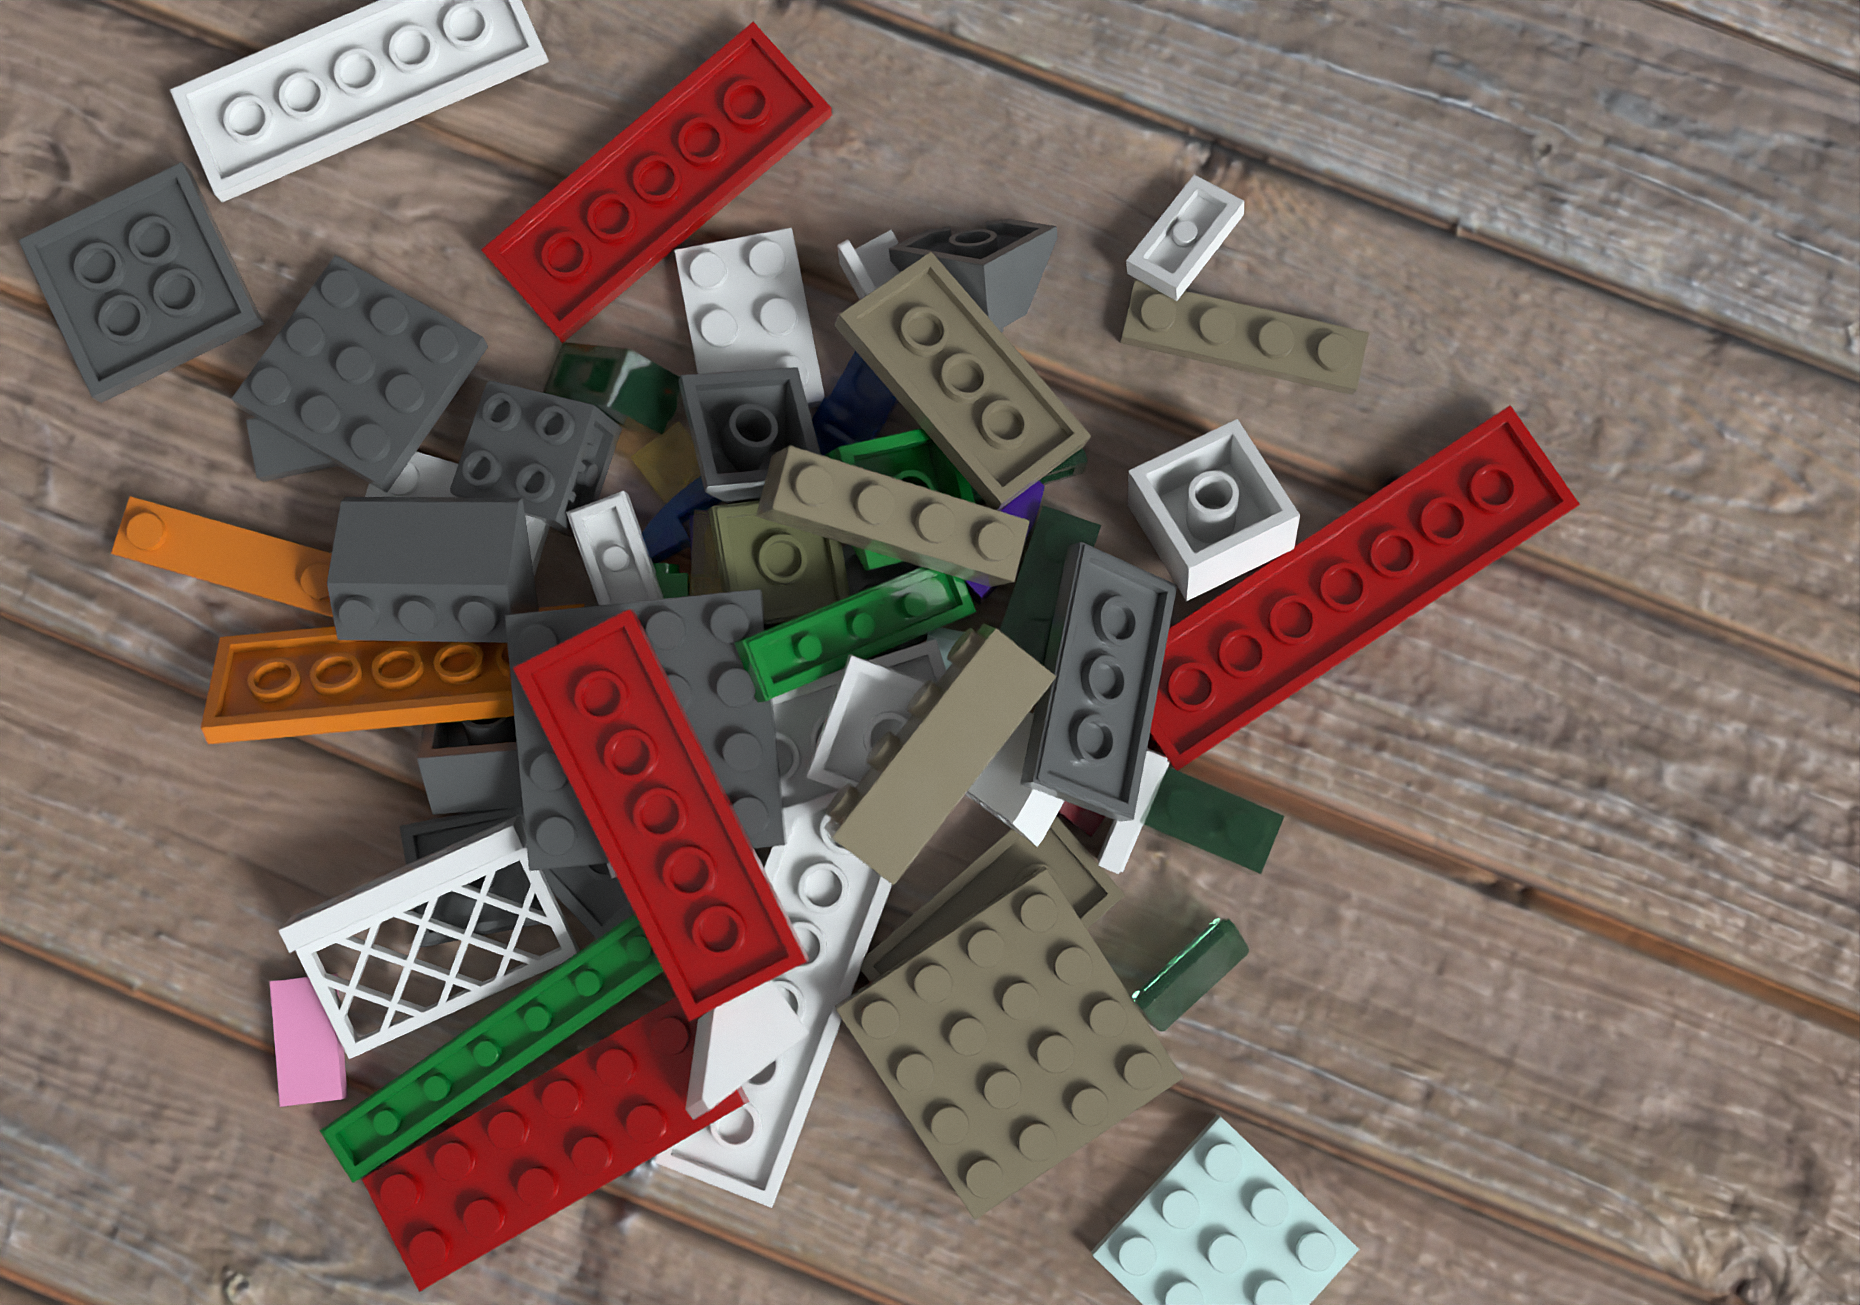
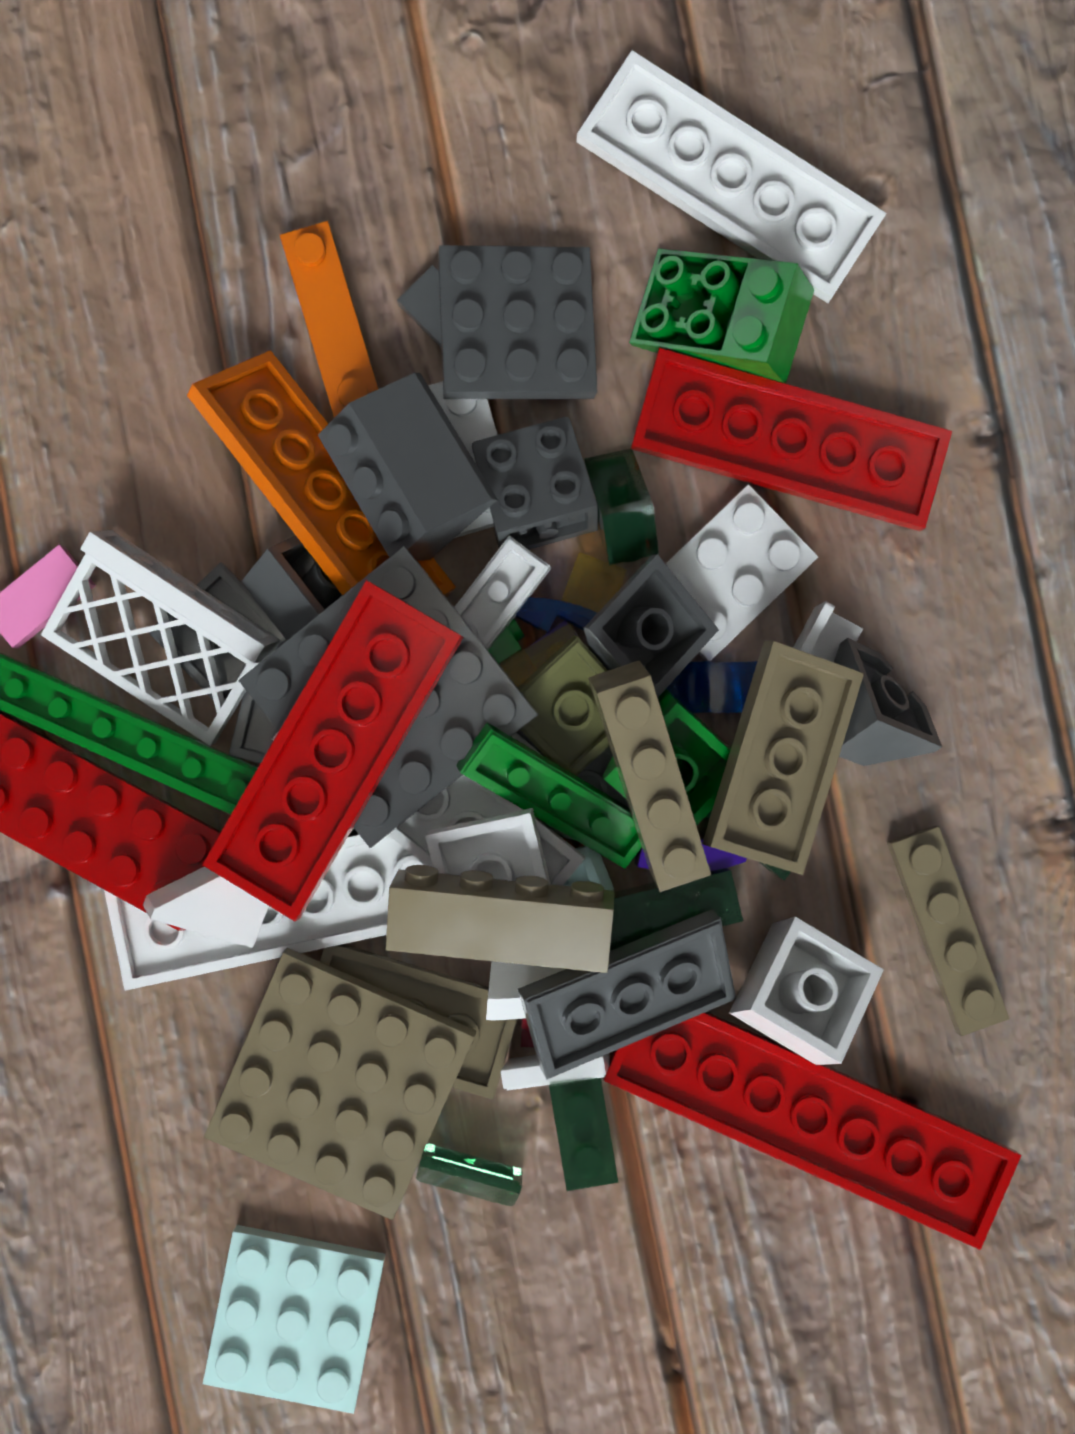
camera: 55 degrees right, 5 degrees up
dark grey plate [18,162,264,403] -> none
white plate [1126,175,1244,301] -> none
none -> green slope [629,248,814,384]

